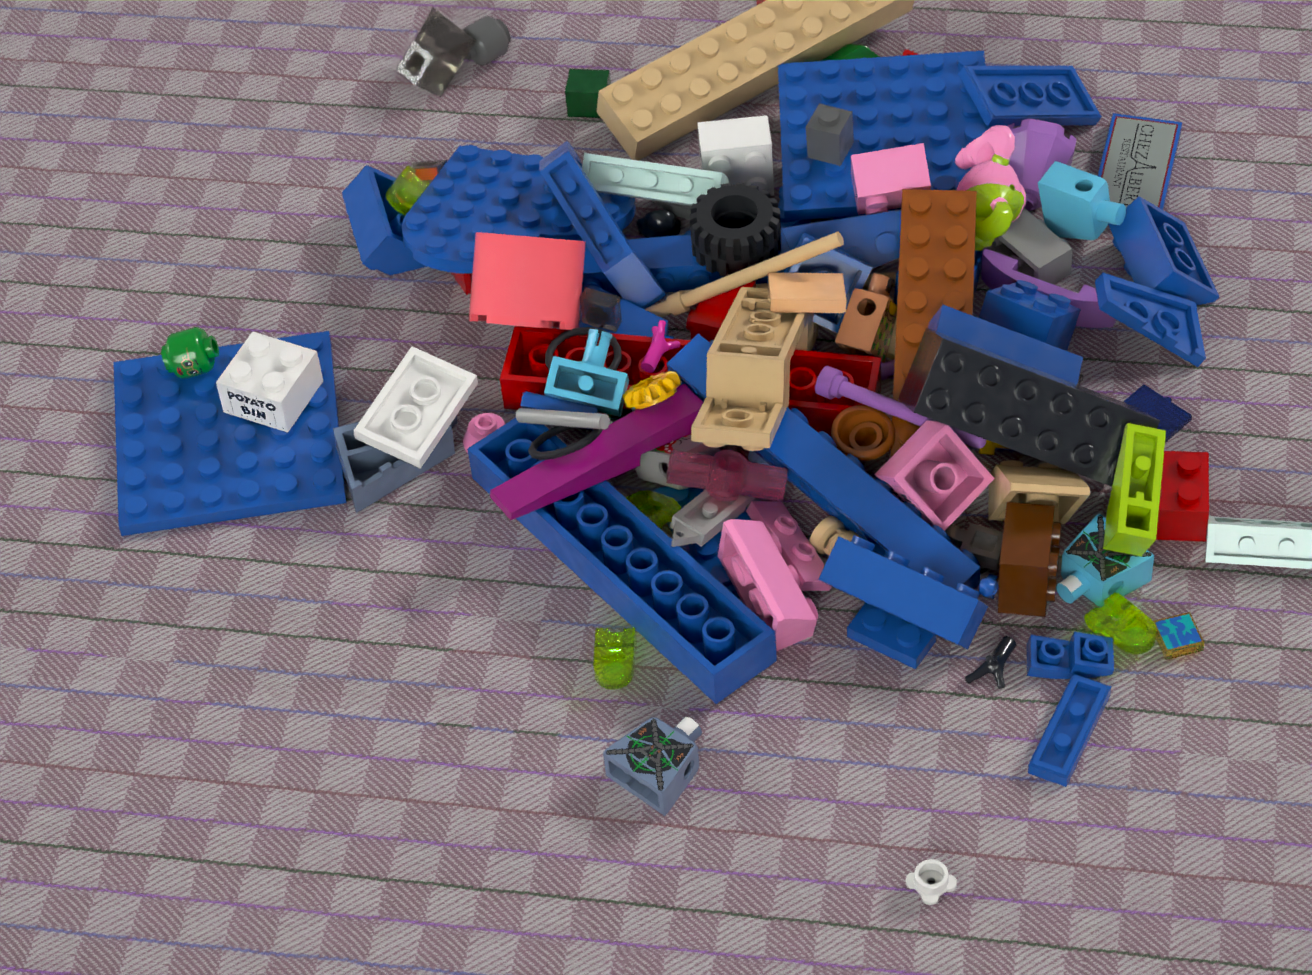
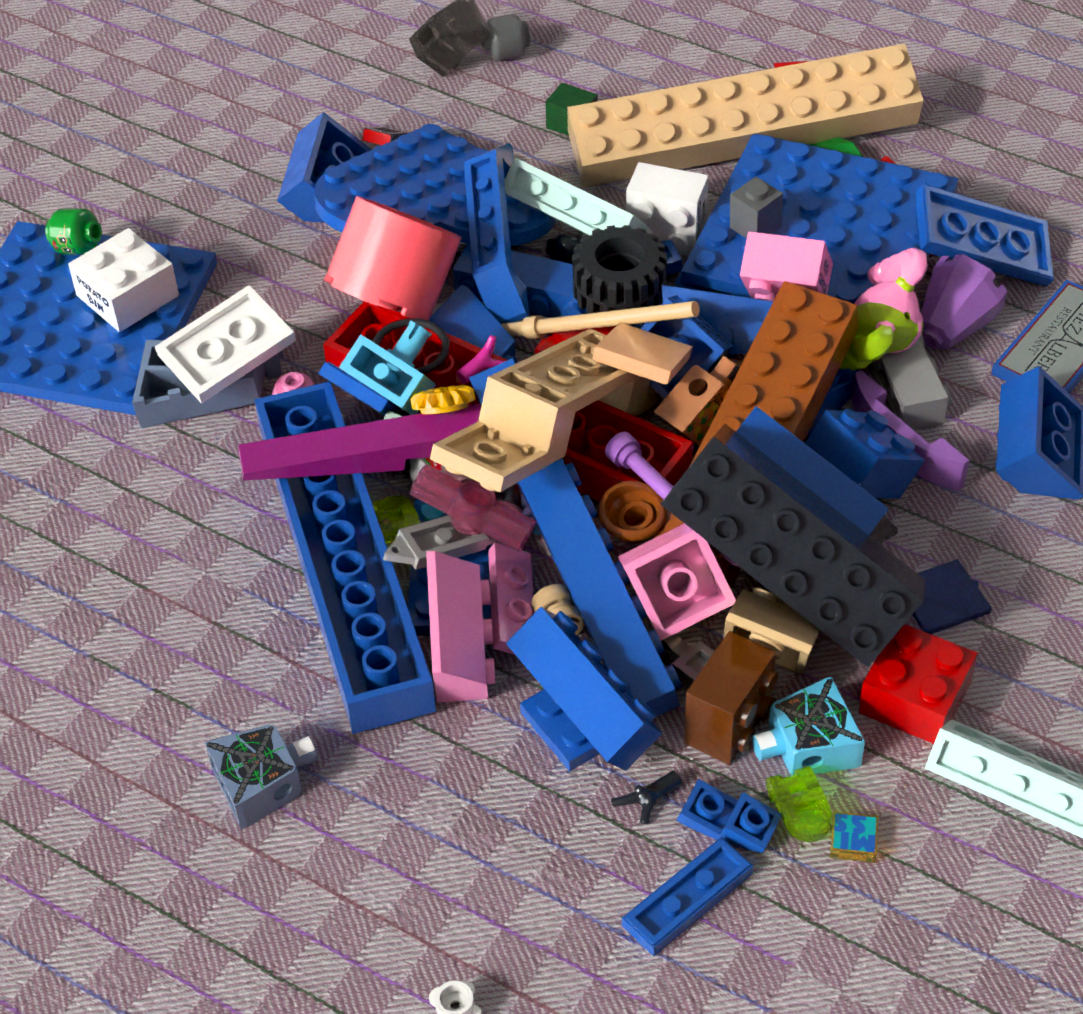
camera: 20 degrees right, 0 degrees up
clear neon green plate [386,164,430,216] -> none
light grey bar [516,408,610,429] -> none
black piece [528,426,603,460] -> none
clear smoke plate [580,288,622,332] -> none
clear neon green plate [593,628,637,690] -> none
blue piece [979,573,999,599] -> none
medium azure torso [1038,161,1126,240] -> none
blue wing [1095,273,1206,367] -> none
lime slope [1103,423,1166,556] -> none

